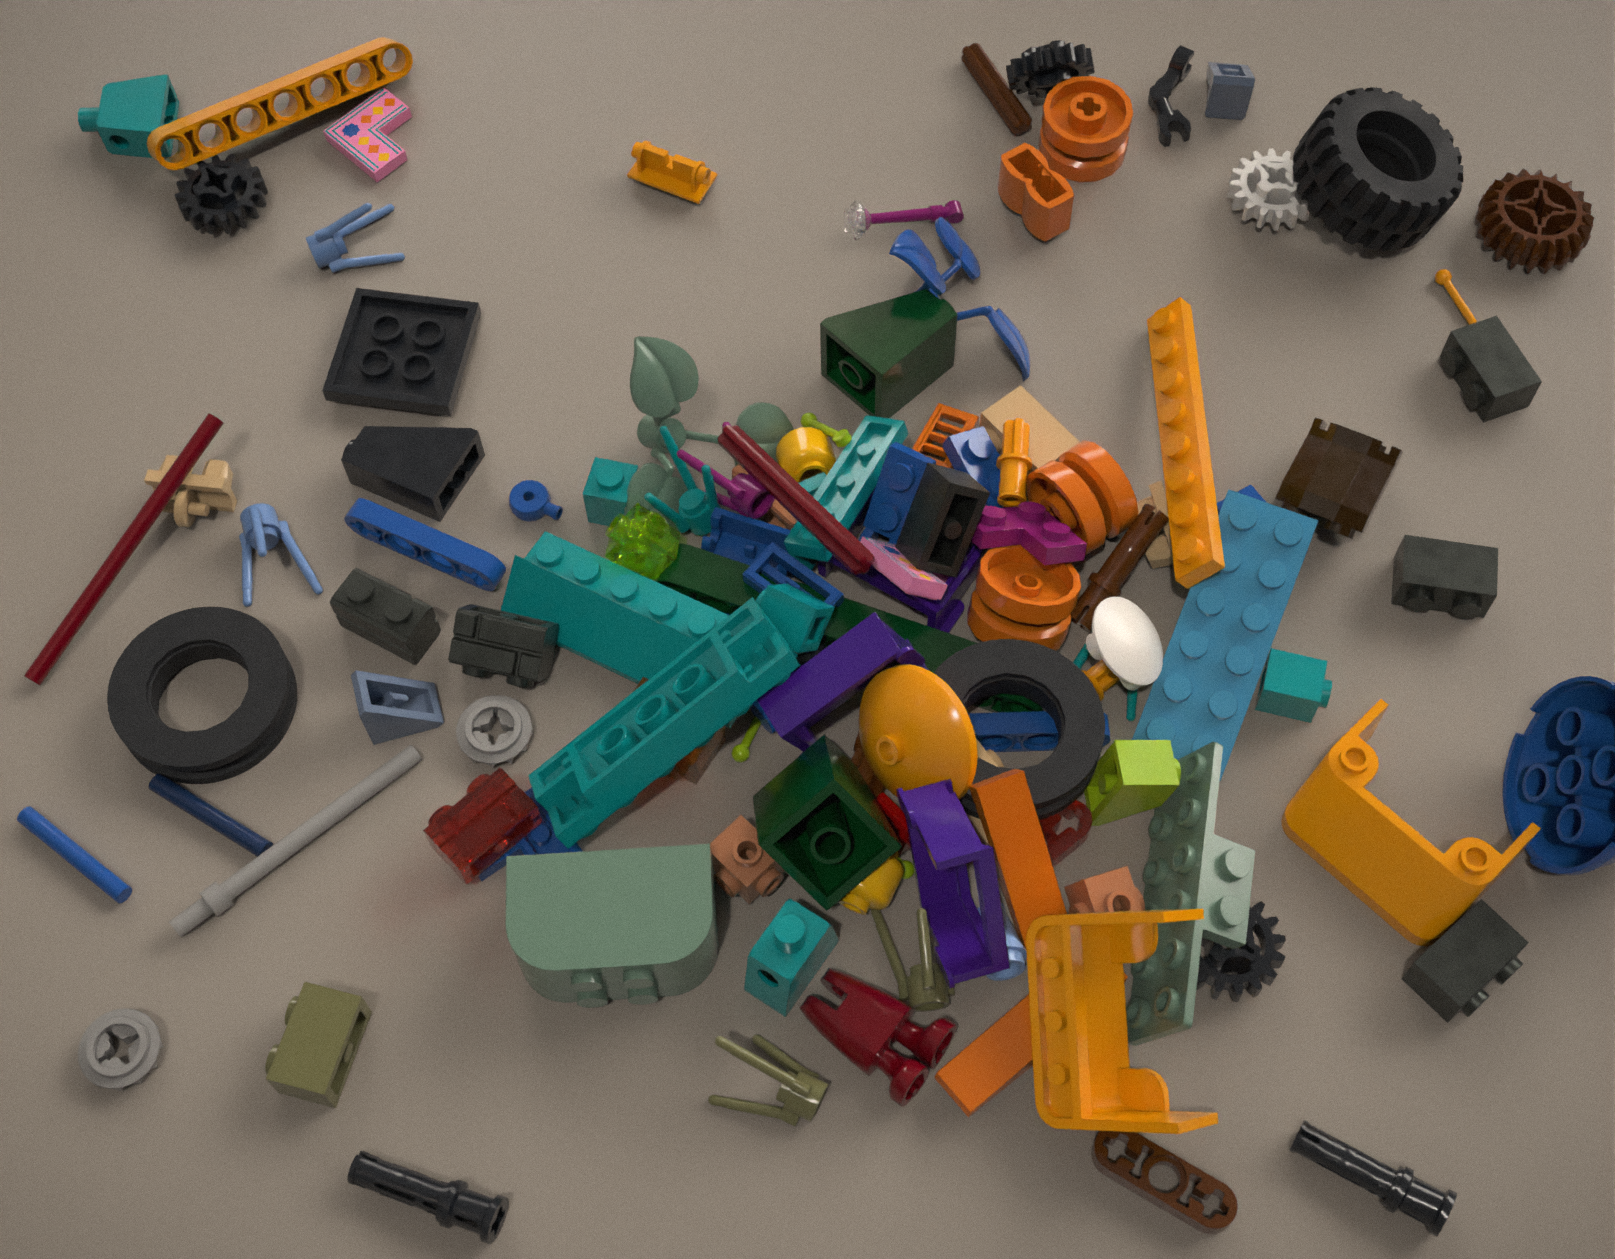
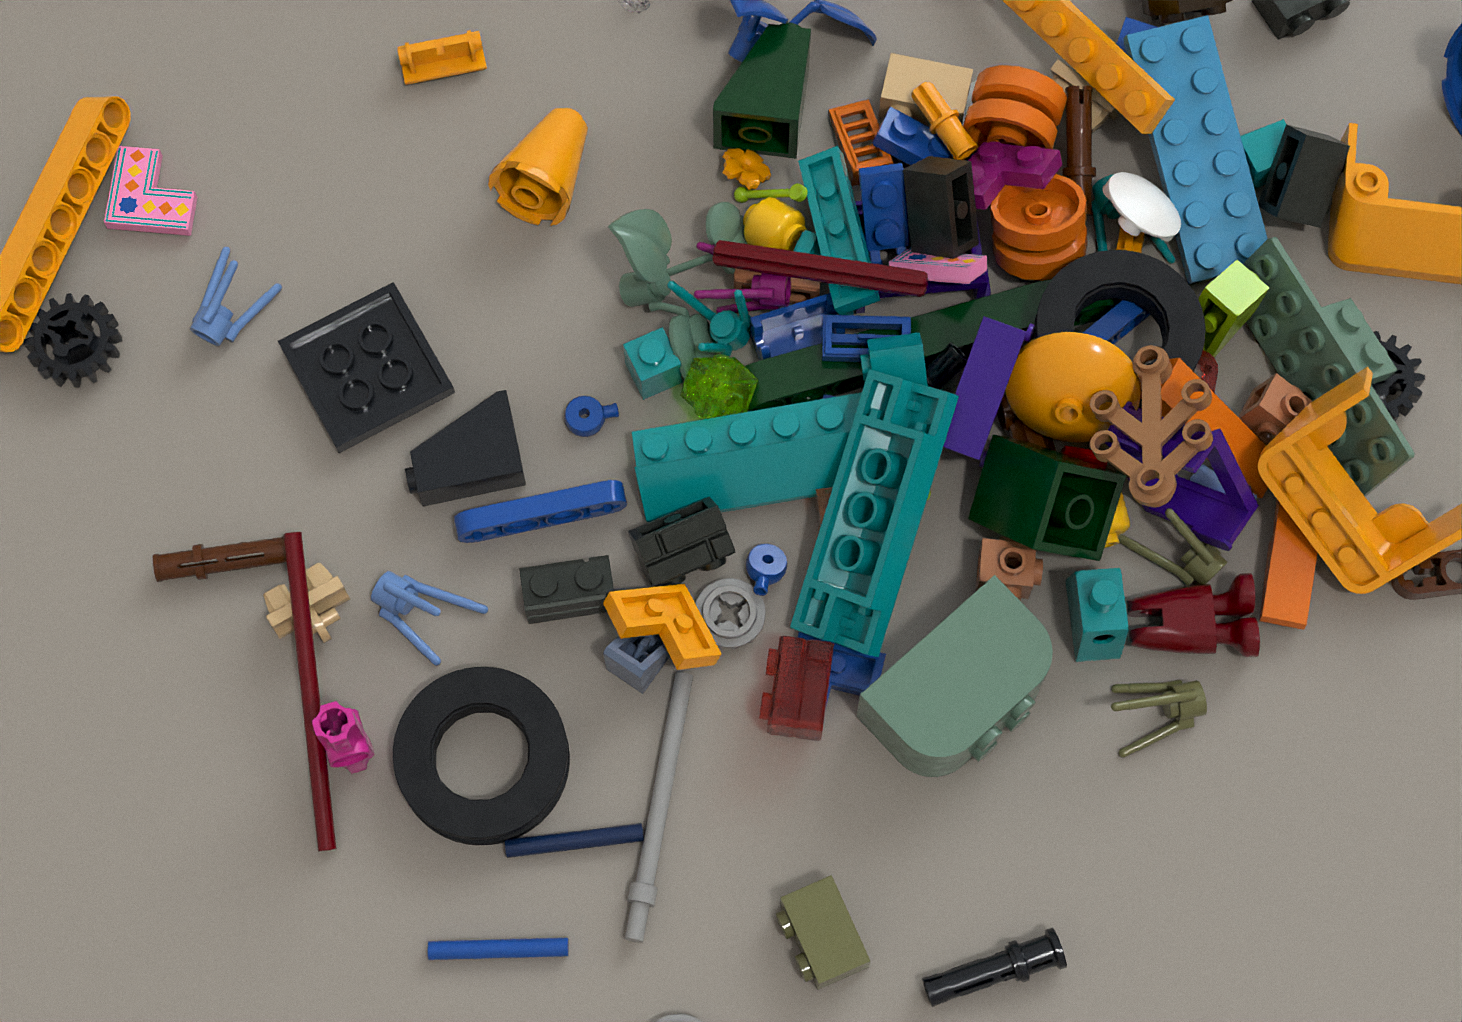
camera: 40 degrees left, 10 degrees up
none -> reddish brown pin [153,536,287,582]
none -> dark pink piece [312,701,375,774]
none -> light orange cone [488,108,588,226]
none -> light orange plate [603,584,722,670]
none -> light orange plant [722,148,771,190]
none -> piece [746,544,787,596]
none -> medium nougat plant [1090,345,1213,507]
none -> pearl dark grey brick [1258,124,1350,228]

